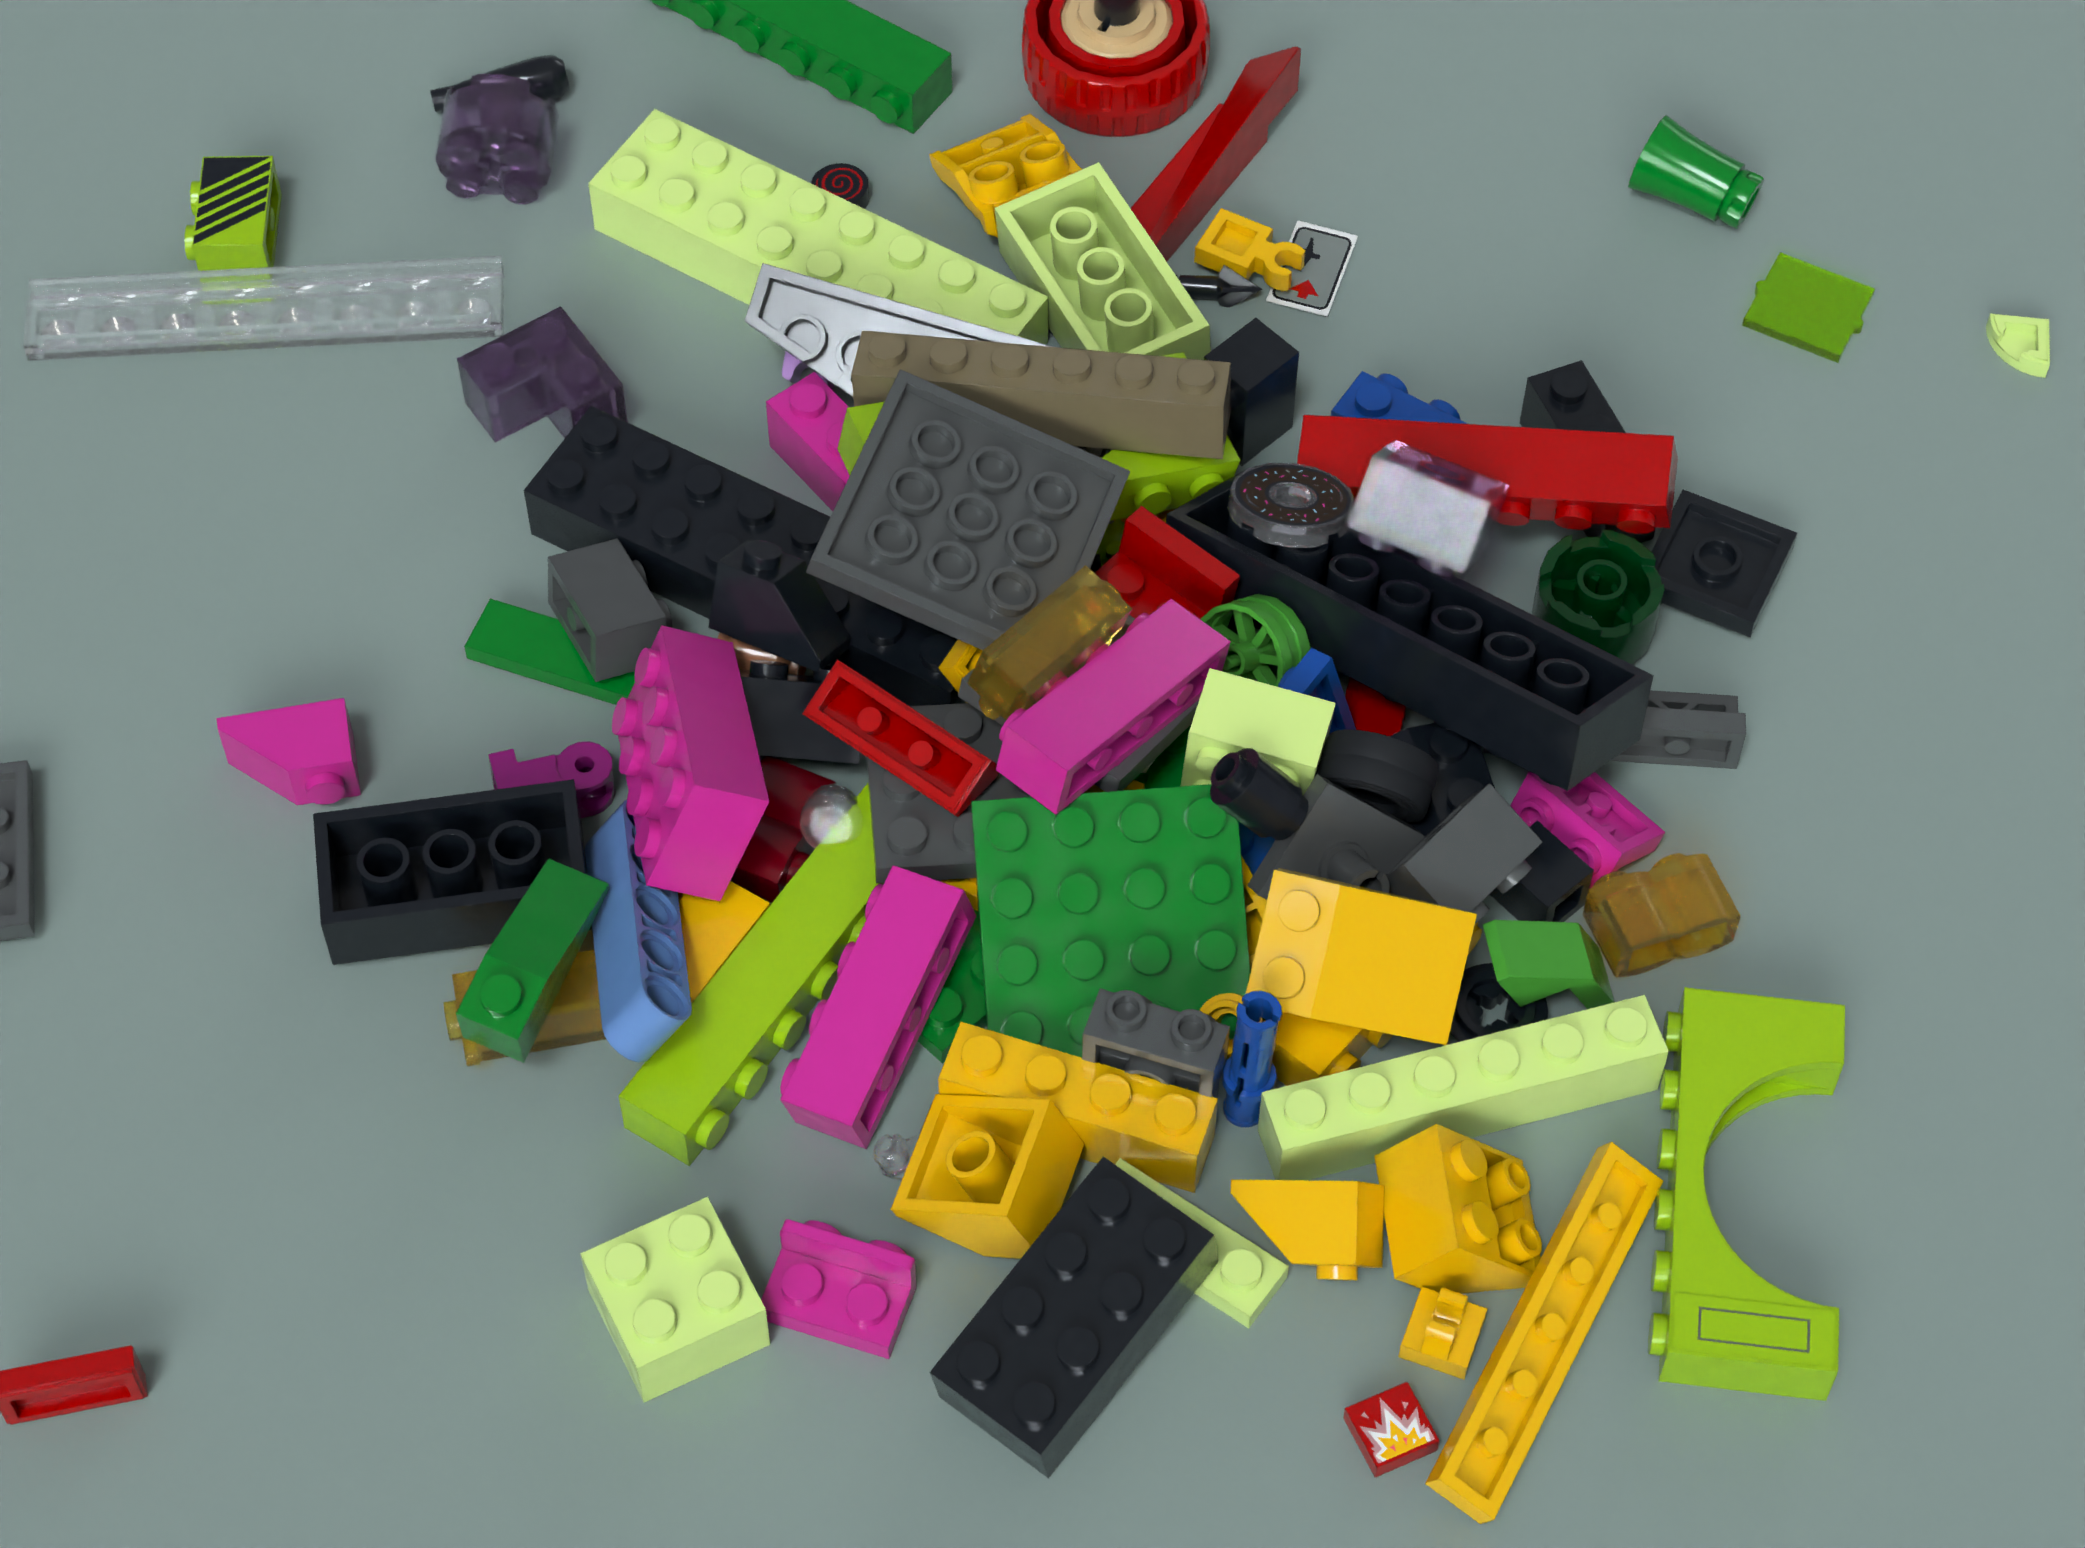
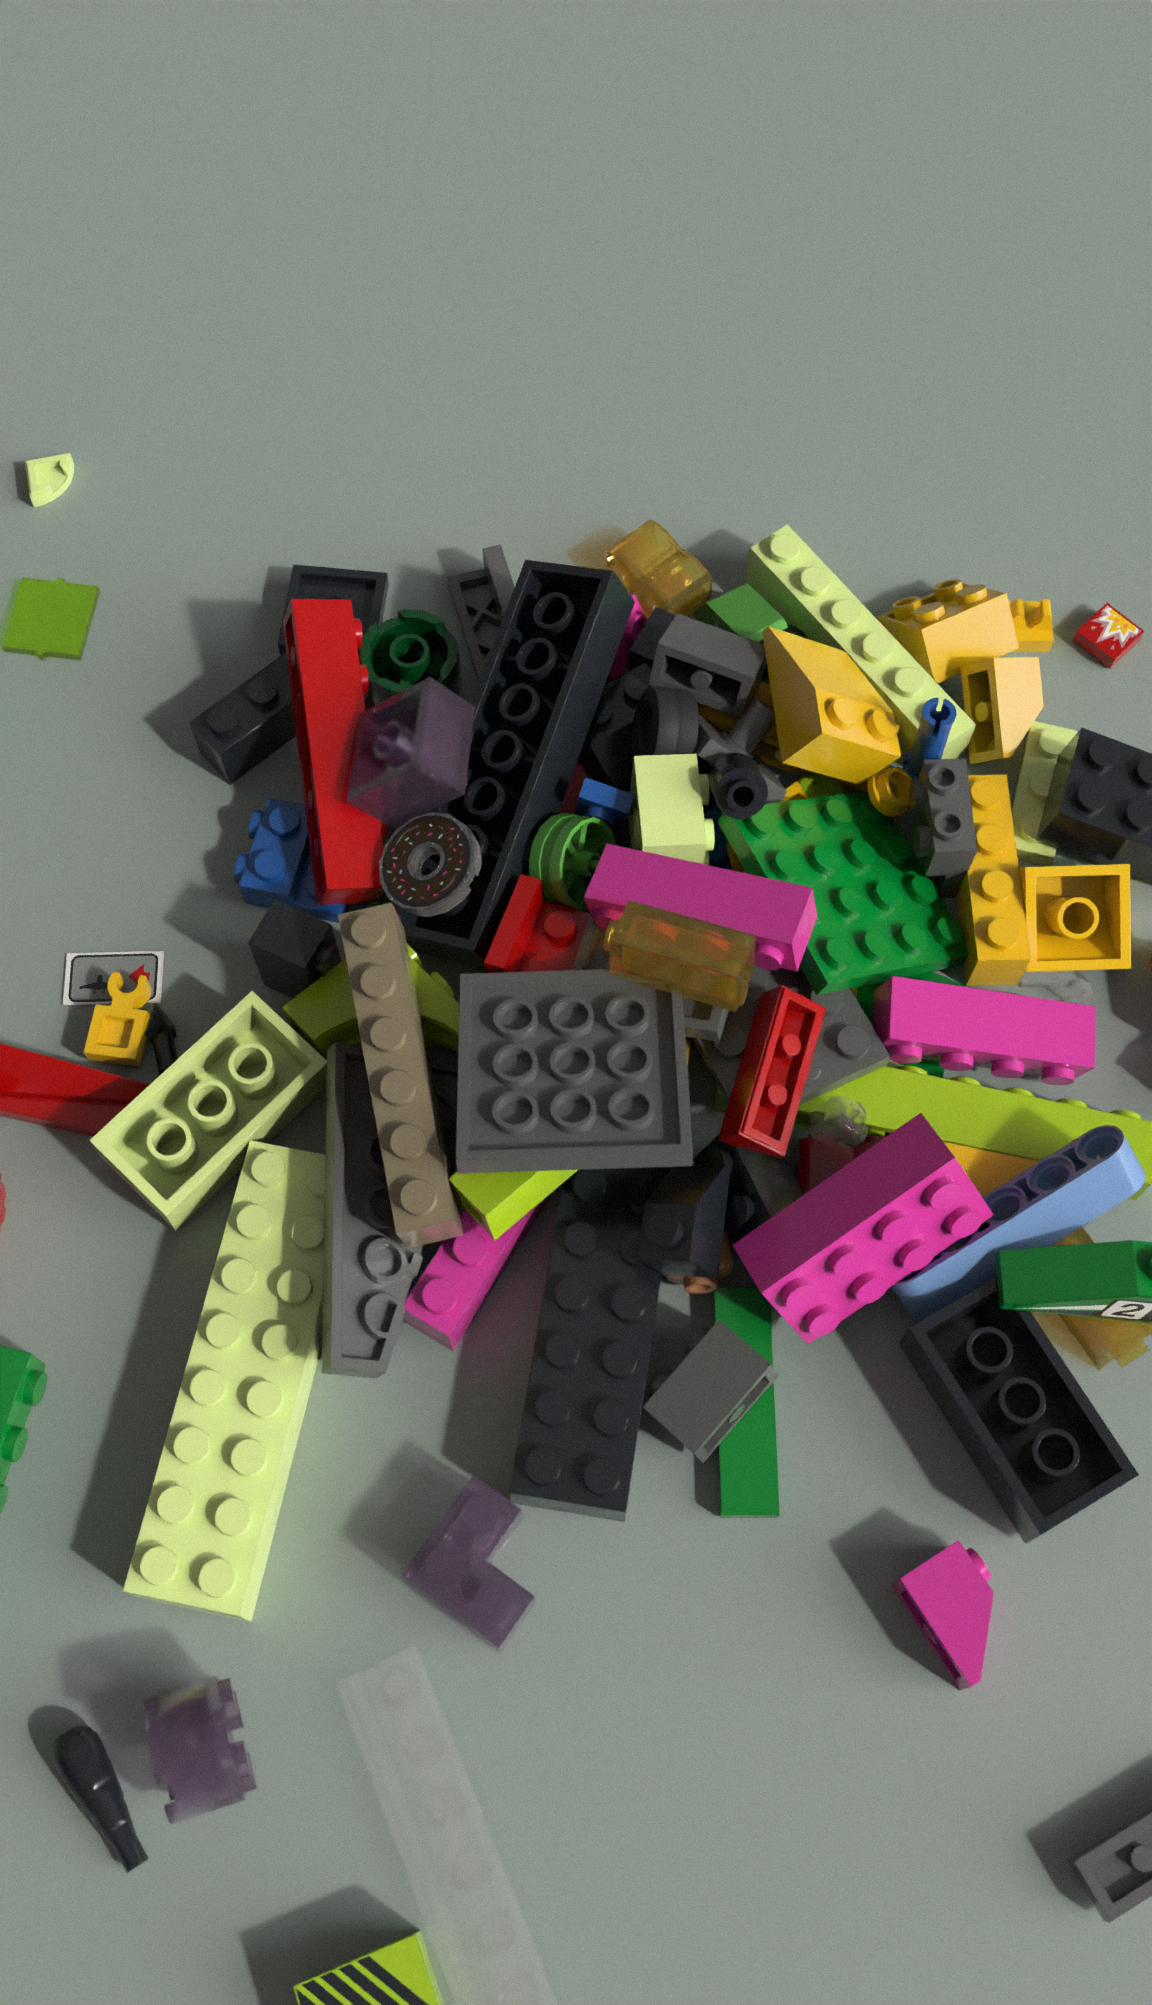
camera: 110 degrees left, 10 degrees up
magenta leg [488,741,615,819] -> none
black tile [811,163,869,209] -> none
yellow slope [929,114,1082,237] -> none
yellow plate [1425,1142,1664,1524] -> none
lime arch [1648,987,1845,1401] -> none

